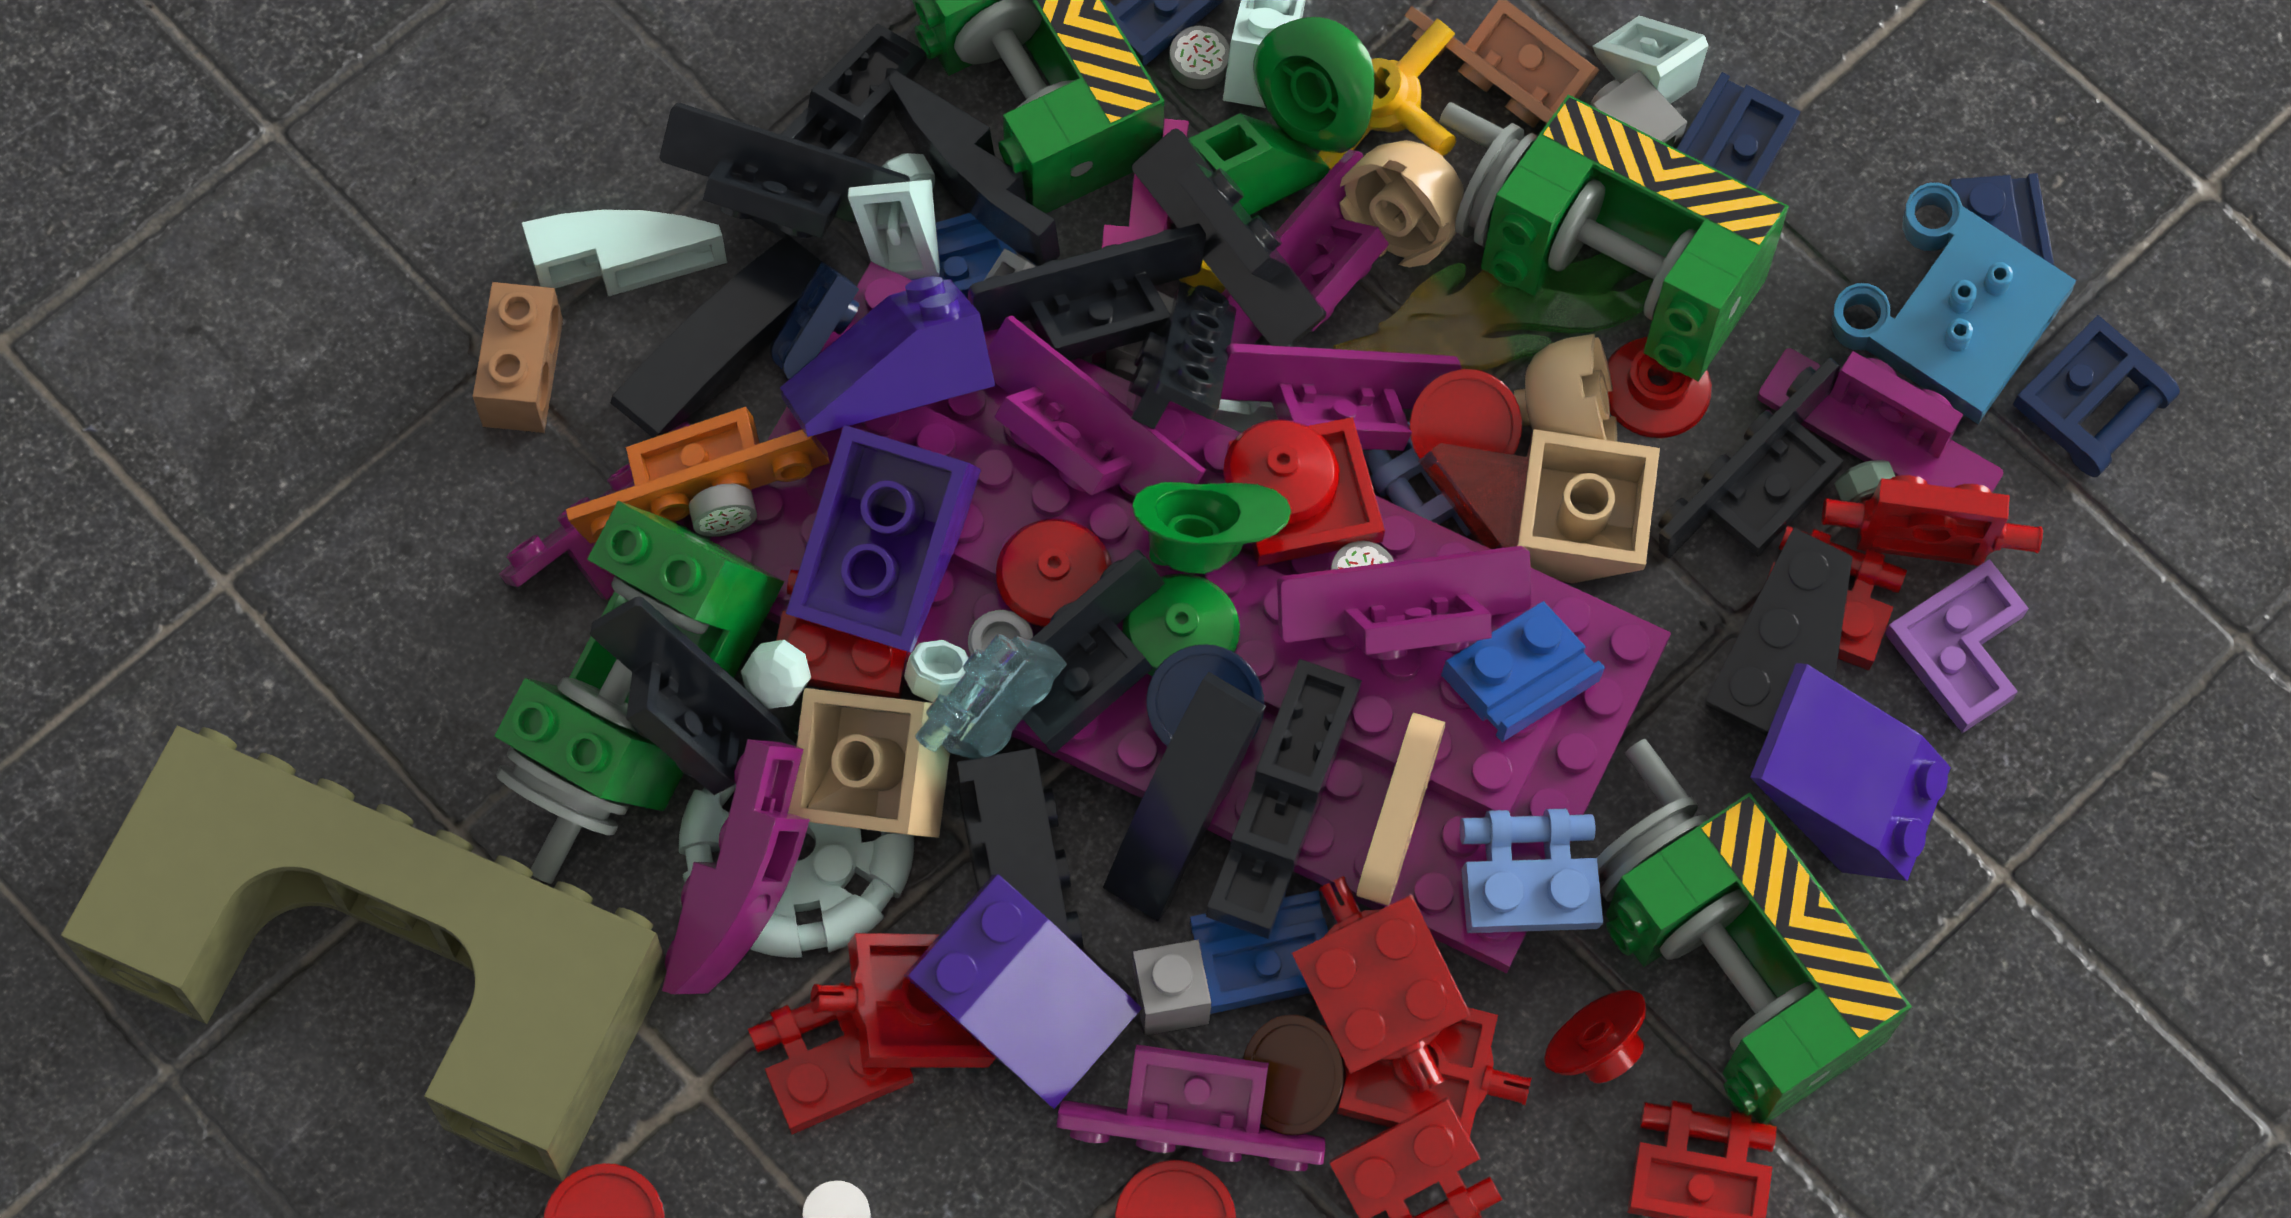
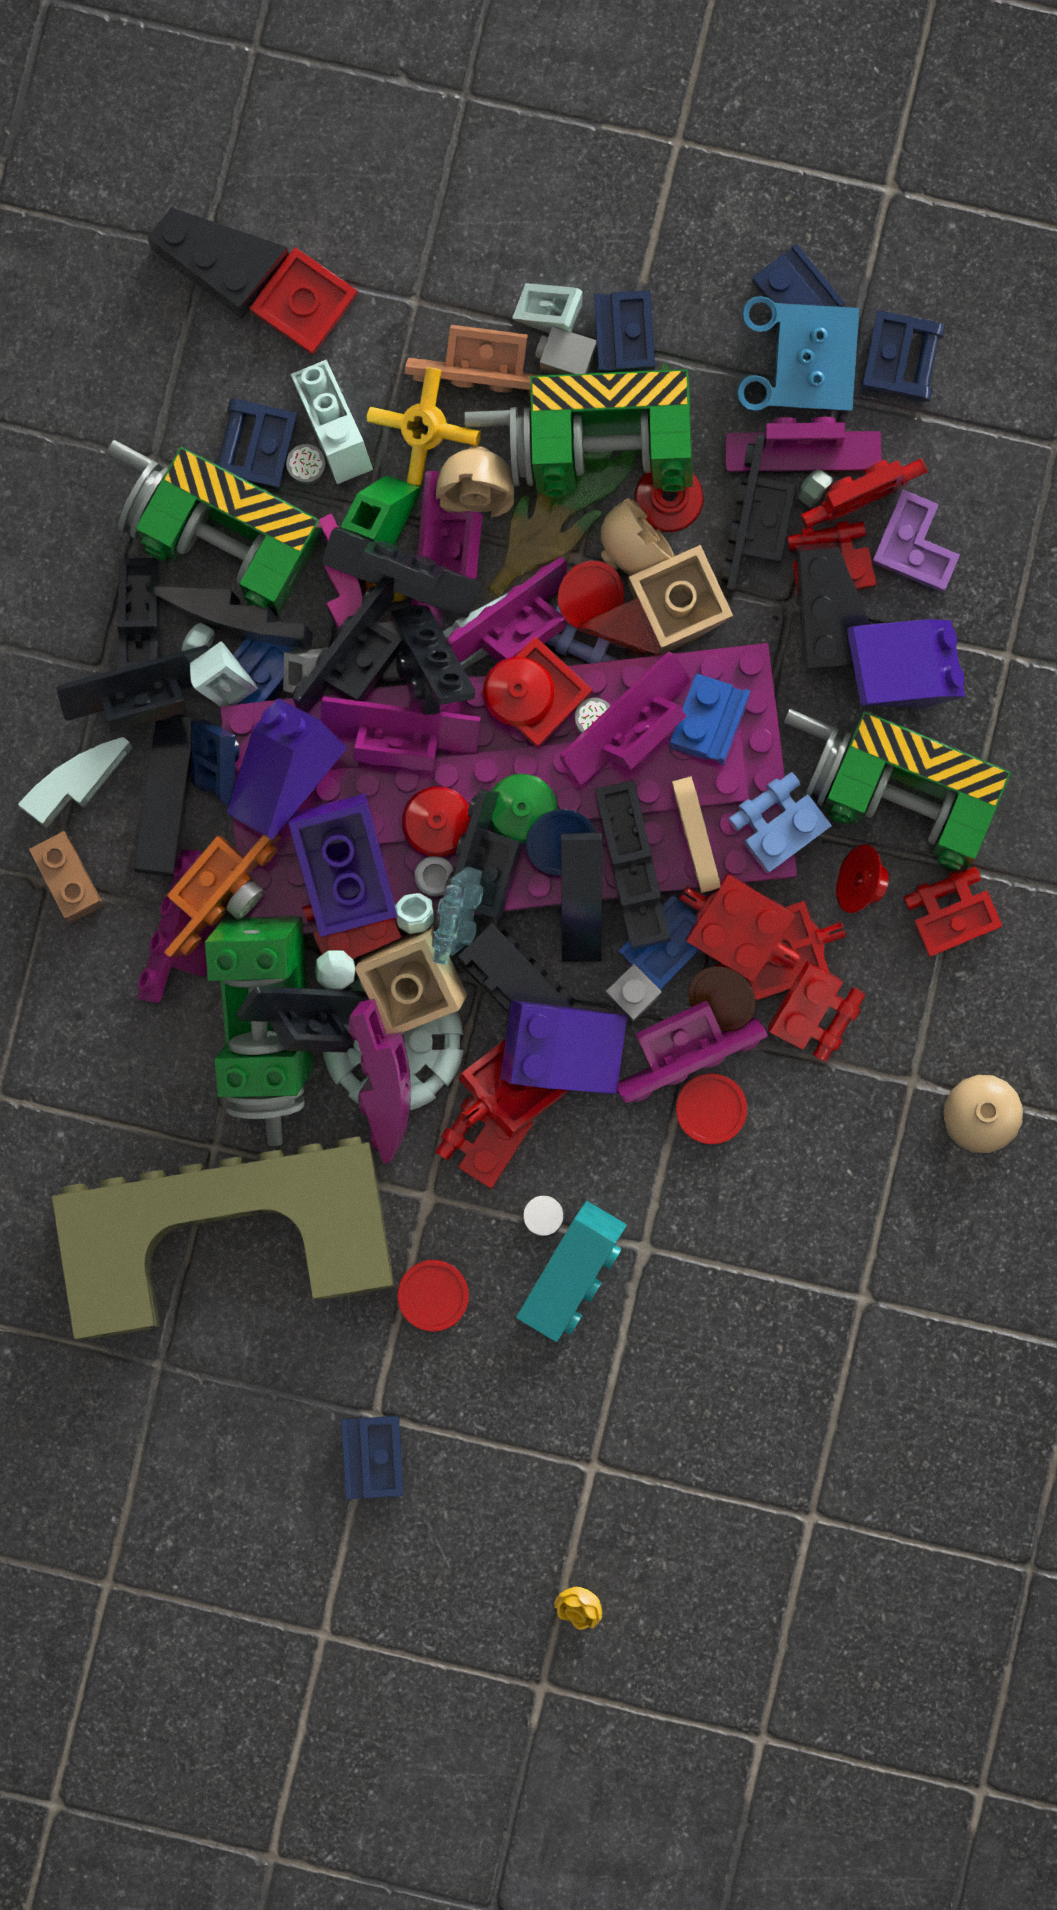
camera: 30 degrees left, 15 degrees up
green piece [1132,482,1291,574] -> none
green hat [1253,17,1374,153] -> none

